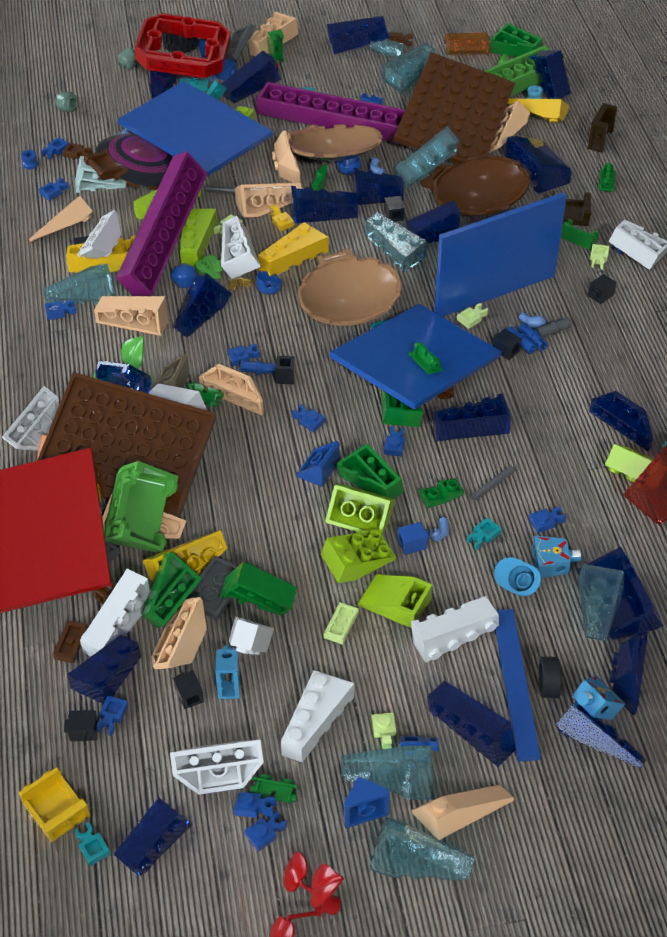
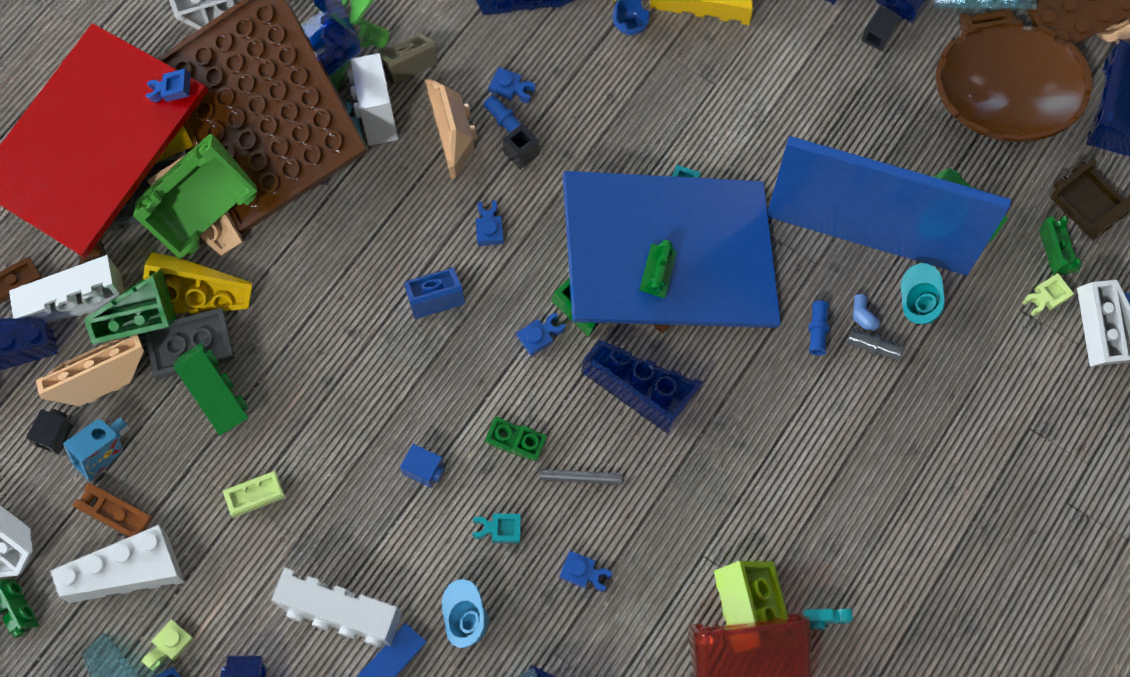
camera: 45 degrees right, 20 degrees up
green hinge [187,382,224,407] -> none
white wedge [228,616,274,655] -> none
medium nougat dish [298,248,401,326] -> none
lime slope [321,529,397,584] -> none
lime slope [325,483,396,536] -> none
green wedge [336,443,404,499] -> none
lime slope [358,574,432,629] -> none
clear light blue wedge [366,212,427,273] -> none
clear blue wedge [406,200,460,247] -> none
medium blue arm [429,517,449,542] -> none
yellowish green plate [457,303,488,329] -> none
black brick [493,329,522,360] -> none
blue pin [518,322,548,351] -> none
dark azure torso [532,536,581,578] -> none
black brick [588,274,617,304] -> none
clear blue wedge [589,391,653,451] -> none
none -> dark orange plate [72,482,153,537]
none -> blue plate [146,69,191,102]
none -> teal piece [901,263,945,324]

